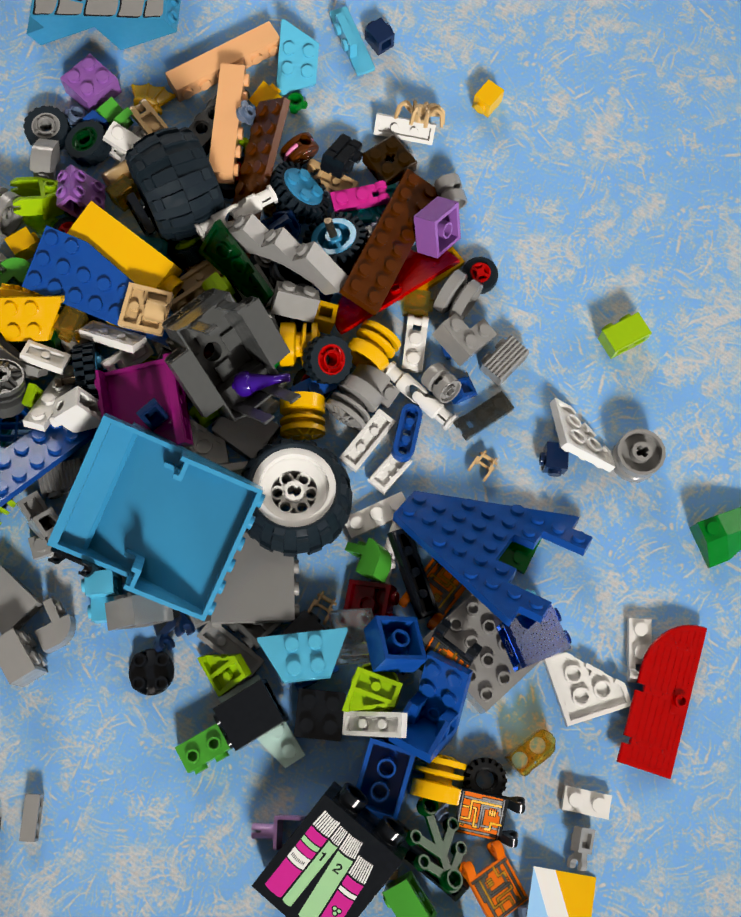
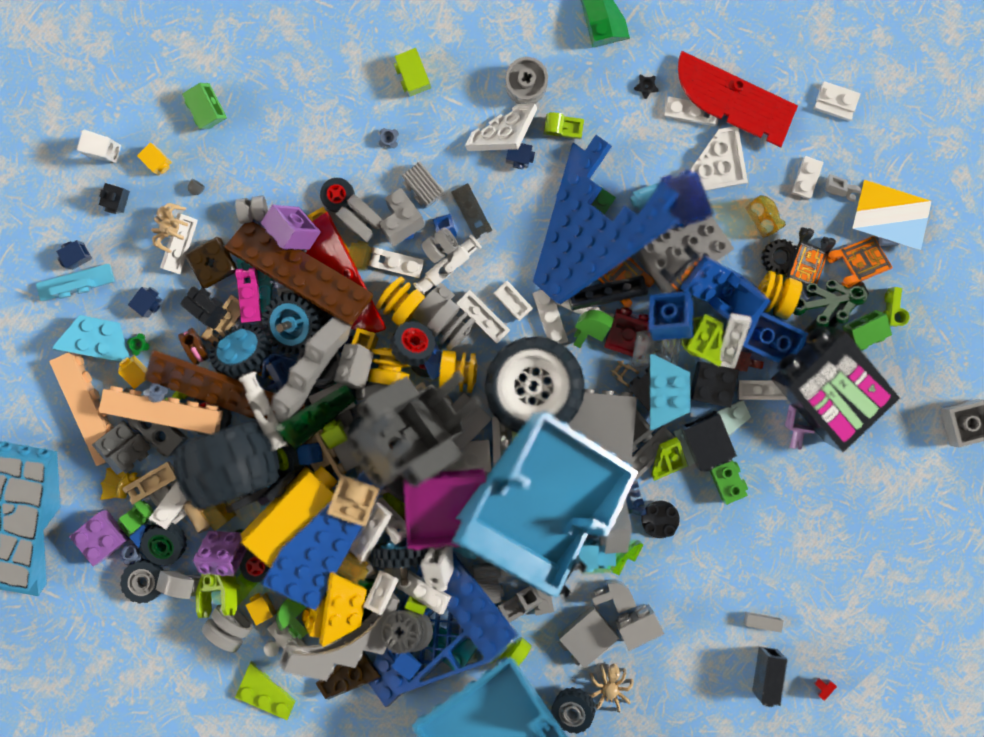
camera: 80 degrees left, 15 degrees up
dark blue slope [136,398,170,431] -> none
dark purple piece [232,371,291,397] -> none
blue plate [391,403,423,462] -> none
tan piece [467,450,498,482] -> none
none -> white piece [77,130,121,164]
none -> dark grey plate [92,420,151,474]
none -> black brick [99,183,130,214]
none -> dark blue brick [128,287,163,318]
none -> bright green brick [182,83,227,129]
none -> dark grey hinge [188,179,205,195]
none -> black plate [258,472,296,506]
none -> blue slope [297,442,323,465]
none -> sand blue plate [379,128,399,148]
none -> lime plate [543,112,584,140]
none -> clear neon green slope [610,540,643,575]
none -> black plate [634,75,659,99]
none -> clear red plate [732,351,764,372]
none -> white plate [737,380,788,400]
none -> white plate [813,81,861,121]

